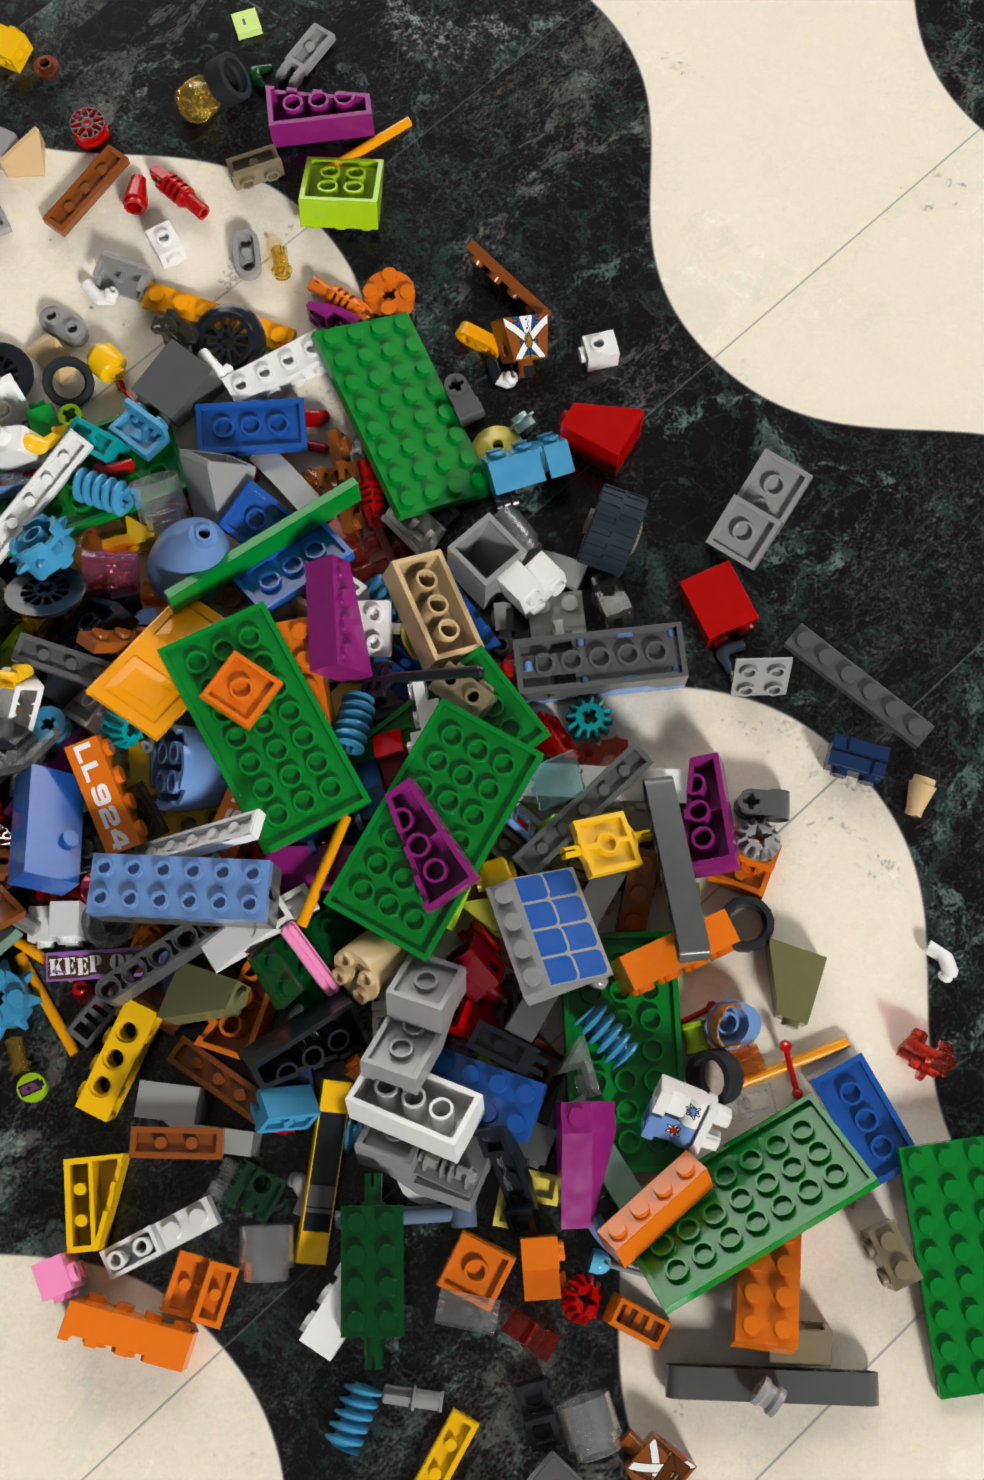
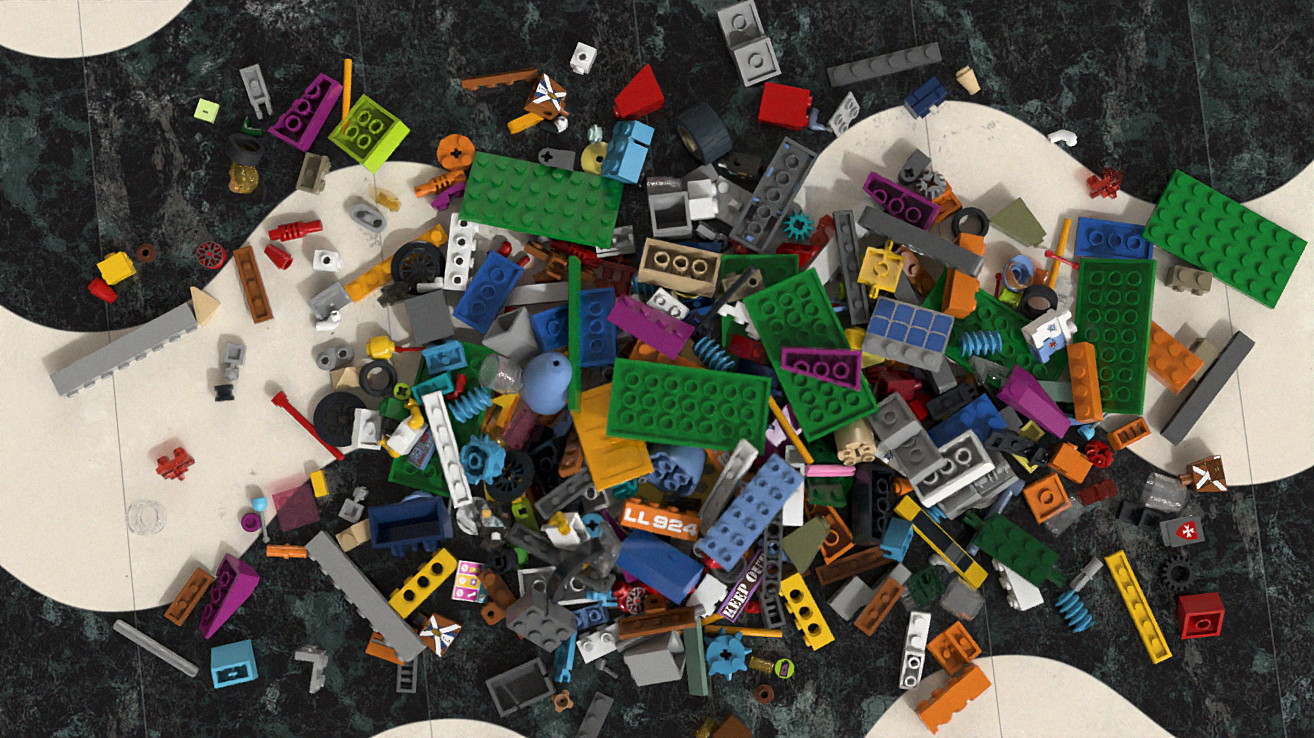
camera: 60 degrees left, 10 degrees up
bright pink brick [31,1252,88,1304] -> none
yellow wedge [63,1153,130,1254] -> none
orange plate [199,650,283,731] -> none
clear light blue piece [531,749,587,811] -> none
light grey wheel [749,1375,788,1418] -> none

